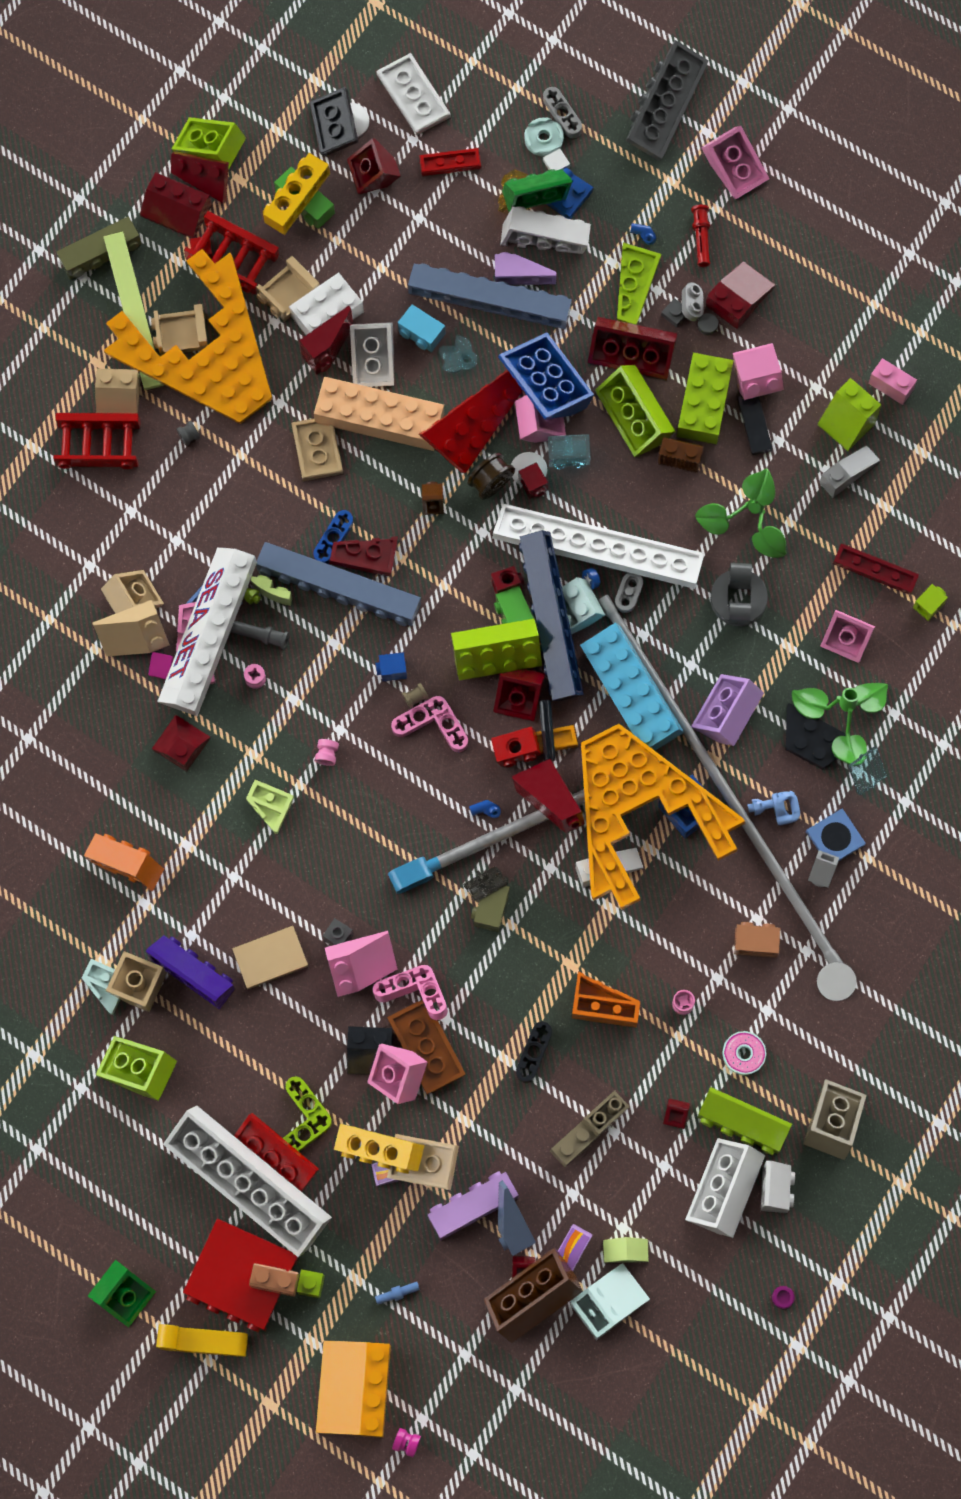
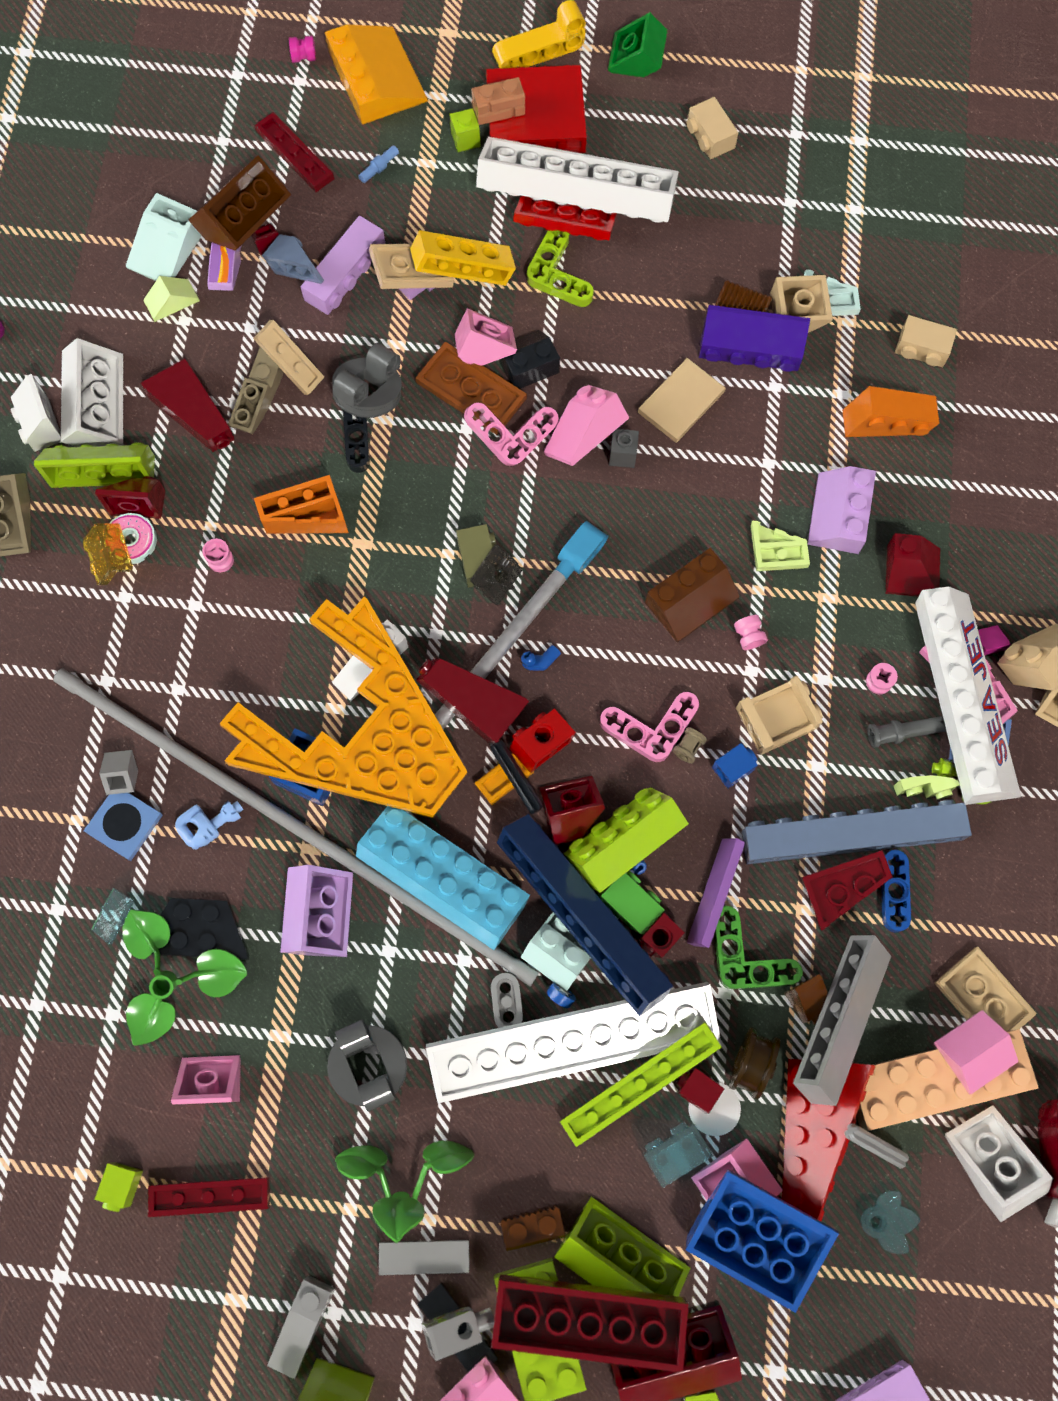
camera: 150 degrees right, 0 degrees up
lime slope [96,1036,177,1101] -> none
medium azure brick [398,304,446,352] -> none
sand blue brick [408,263,572,330] -> none
dark red slope [663,1099,690,1129] -> none
nougat brick [734,922,780,958] -> none
white sticker [817,962,856,1001] -> none
none -> clear yellow bracket [83,523,133,585]
none -> dark red slope [95,476,166,519]
none -> dark red slope [140,359,235,452]
none -> tan plate [253,320,324,395]
none -> dark red plate [255,112,334,192]
none -> dark grey piece [332,343,402,418]
none -> light grey tile [379,1240,469,1275]
none -> light grey torso [421,1307,494,1361]
none -> dark red brick [491,1274,689,1373]
none -> lime plate [560,1022,722,1147]
none -> reddish brown slope [645,548,740,643]
none -> tan brick [686,97,739,159]
none -> medium lavender tile [686,838,745,948]
none -> bright green beam [714,906,803,990]
none -> reddish brown brick [715,280,772,312]
none -> tan panel [736,675,823,755]
none -> light grey brick [793,935,891,1106]
none -> lavender slope [807,466,876,554]
none -> light grey axle [845,1124,909,1168]
none -> tan brick [895,315,957,367]
none -> bright pink slope [934,1010,1019,1095]

